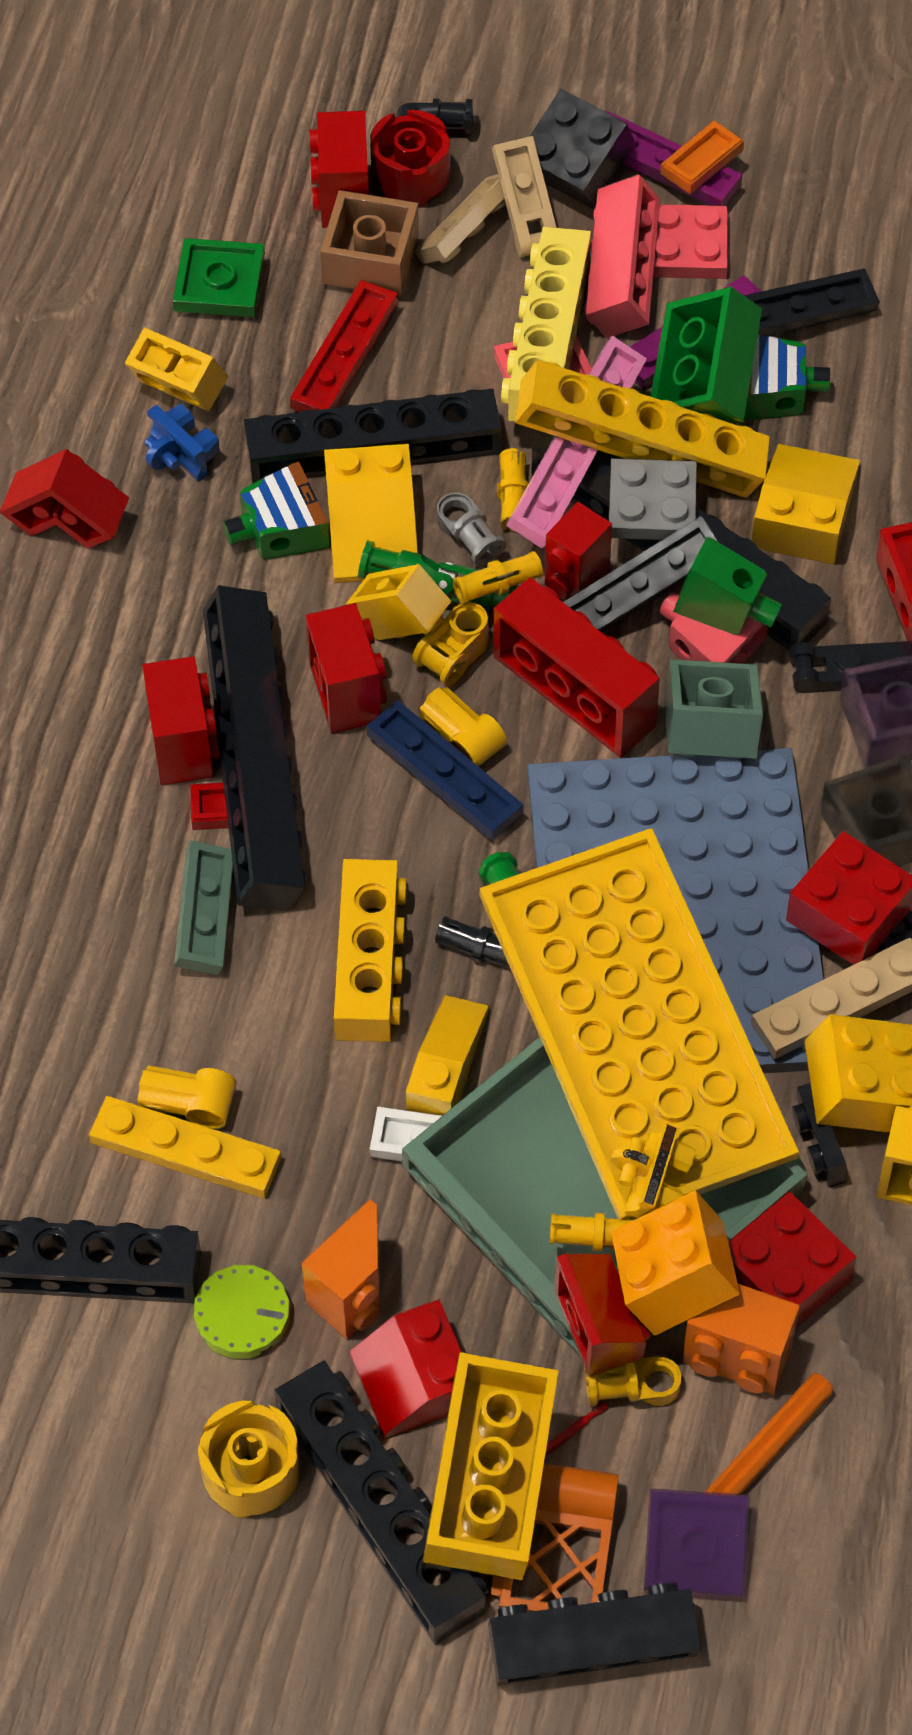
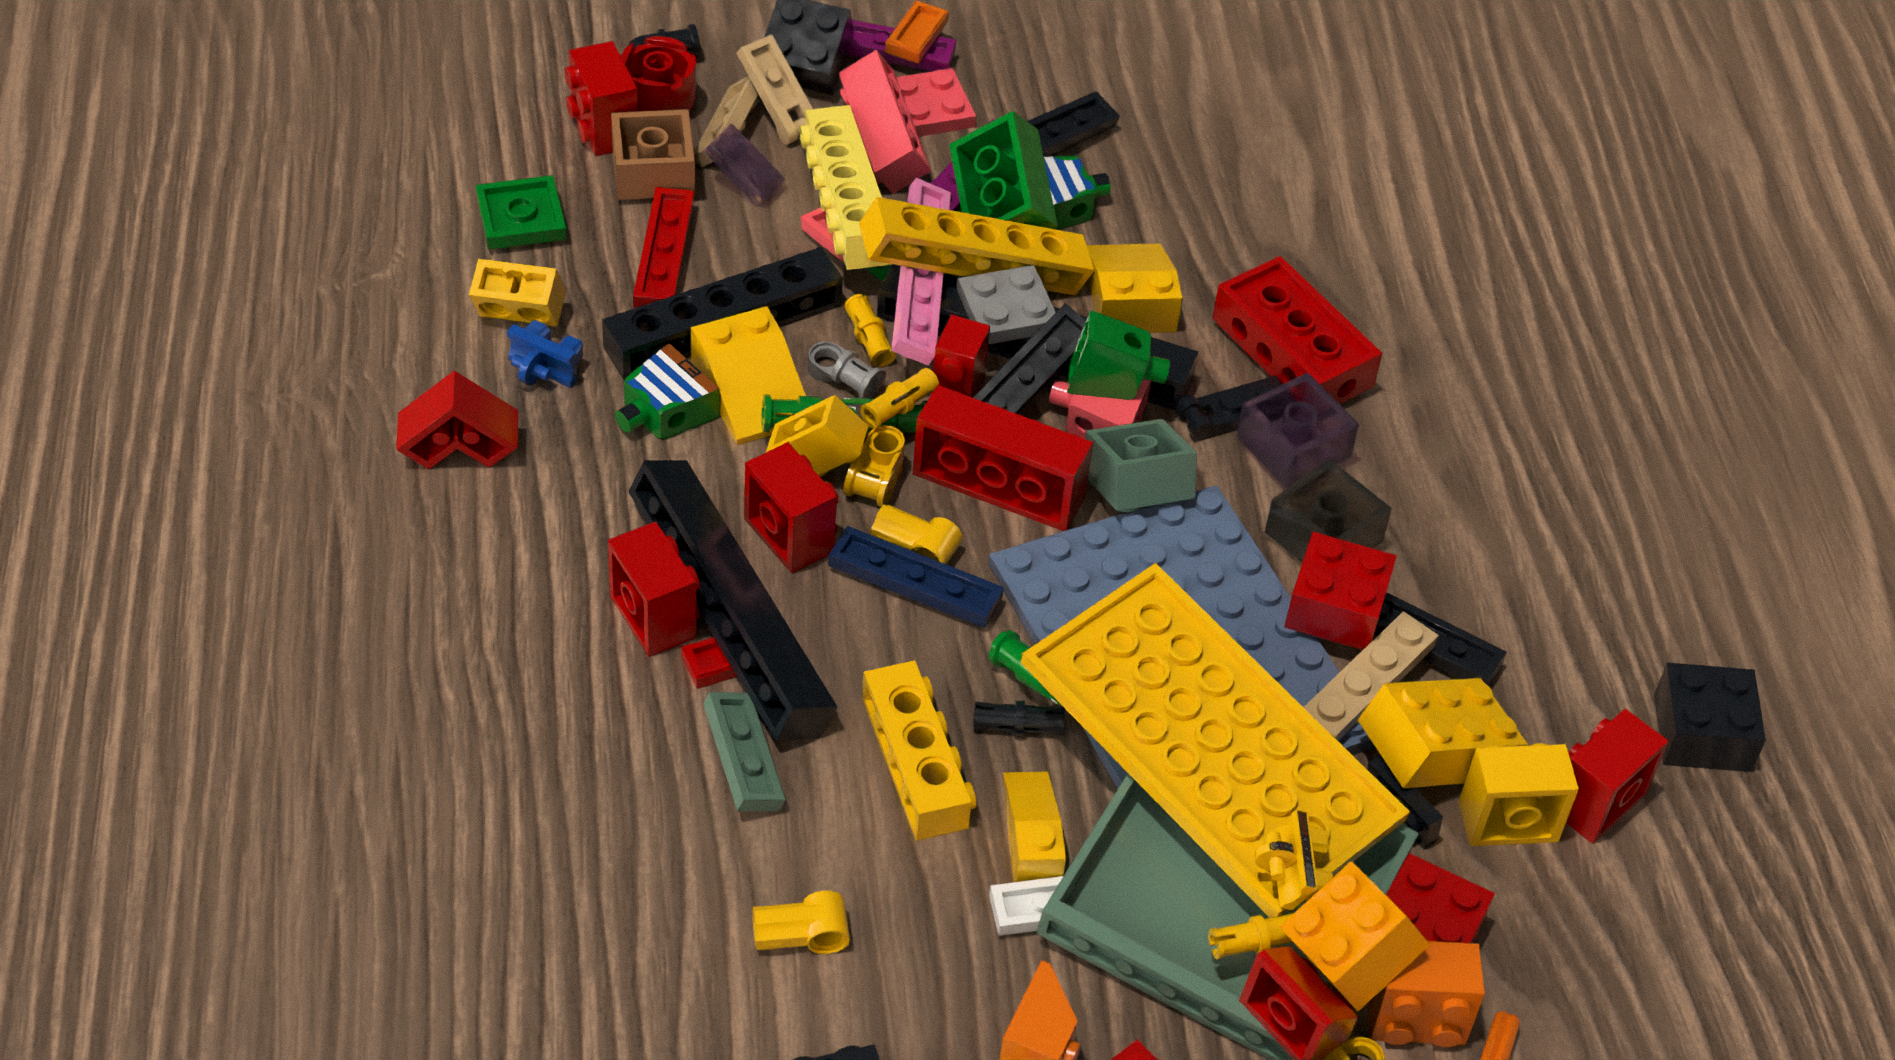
camera: 25 degrees left, 10 degrees down
yellow plate [89,1095,281,1199] -> none
none -> plate [703,123,785,207]

